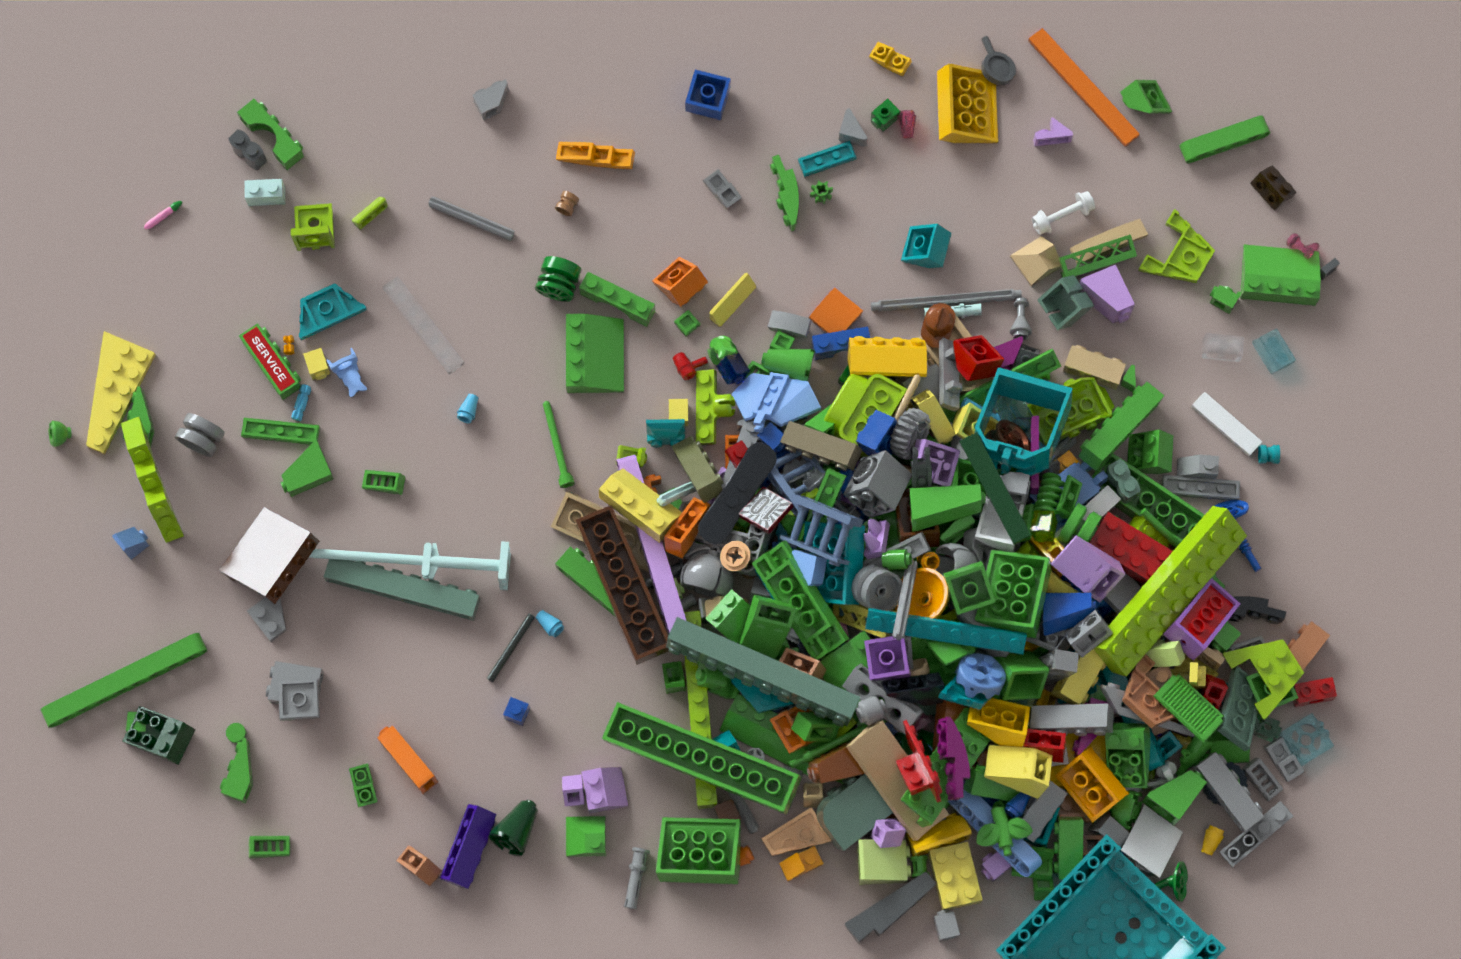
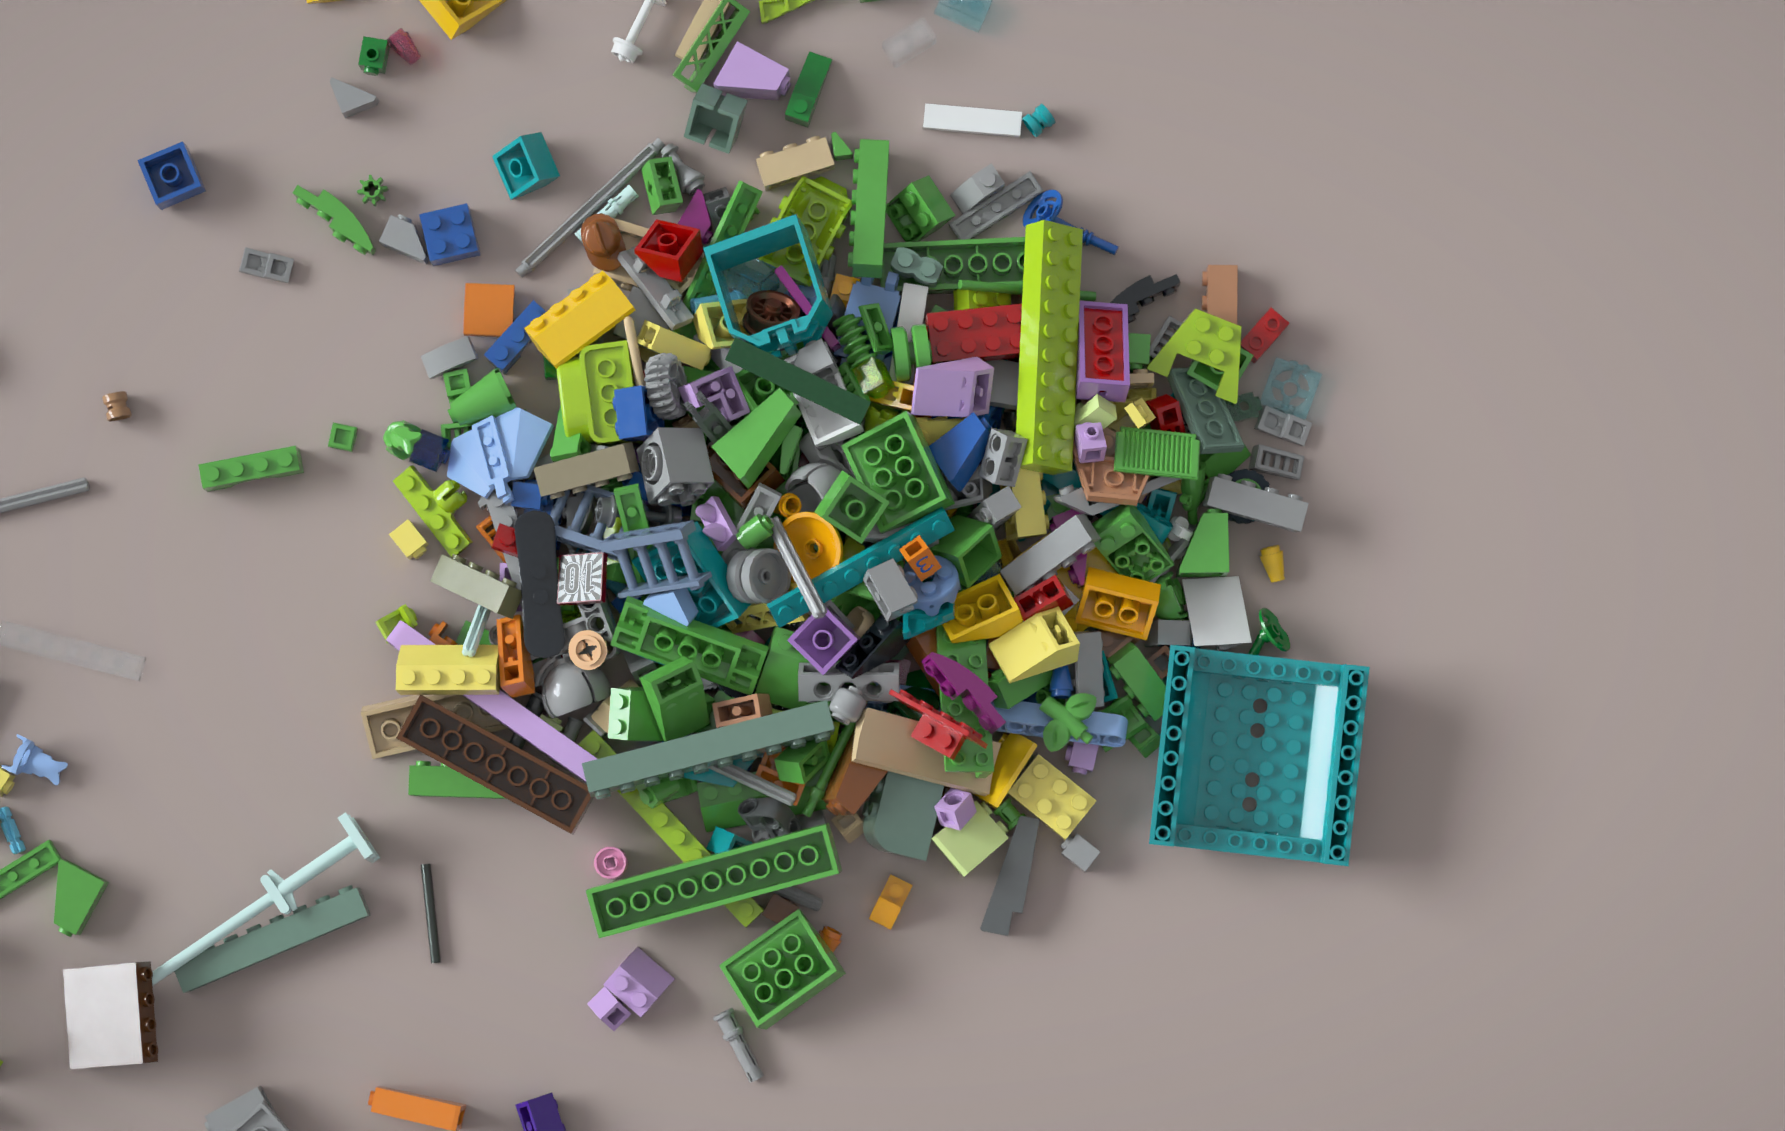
camera: 40 degrees left, 10 degrees up
light grey wing [247,598,286,642] -> none
bright green slope [362,470,405,495] -> none
medium azure cone [457,394,479,423] -> none
dark green cone [489,799,538,857] -> none
blue brick [503,697,530,726] -> none
green wheel [535,256,582,302] -> none
medium azure cone [536,610,564,638] -> none
bright green piece [543,401,575,488] -> none
light orange slope [556,142,635,169] -> none
bright green slope [566,314,624,393] -> none
bright green slope [566,816,606,857] -> none
teal slope [646,419,685,448] -> none
orange slope [652,257,708,307] -> none
bright green slope [662,661,686,694] -> none
red piece [672,352,708,380] -> none
light yellow slope [709,272,756,327] -> none
light nougat wing [761,807,832,856] -> none
teal tile [798,141,857,177] -> none
tan slope [1010,236,1062,286] -> none
light grey slope [1220,801,1293,867] -> none
none -> light grey slope [379,214,428,265]
none -> blue brick [419,203,481,266]
none -> bright pink wheel [594,847,628,879]
none -> bright green brick [641,156,683,215]
none -> light grey axle [708,765,797,806]
none -> dark grey piece [738,797,802,838]
none -> green slope [785,51,832,128]
none -> light grey brick [863,559,918,622]
none -> orange brick [899,535,942,582]
none -> lavender brick [1074,422,1107,463]

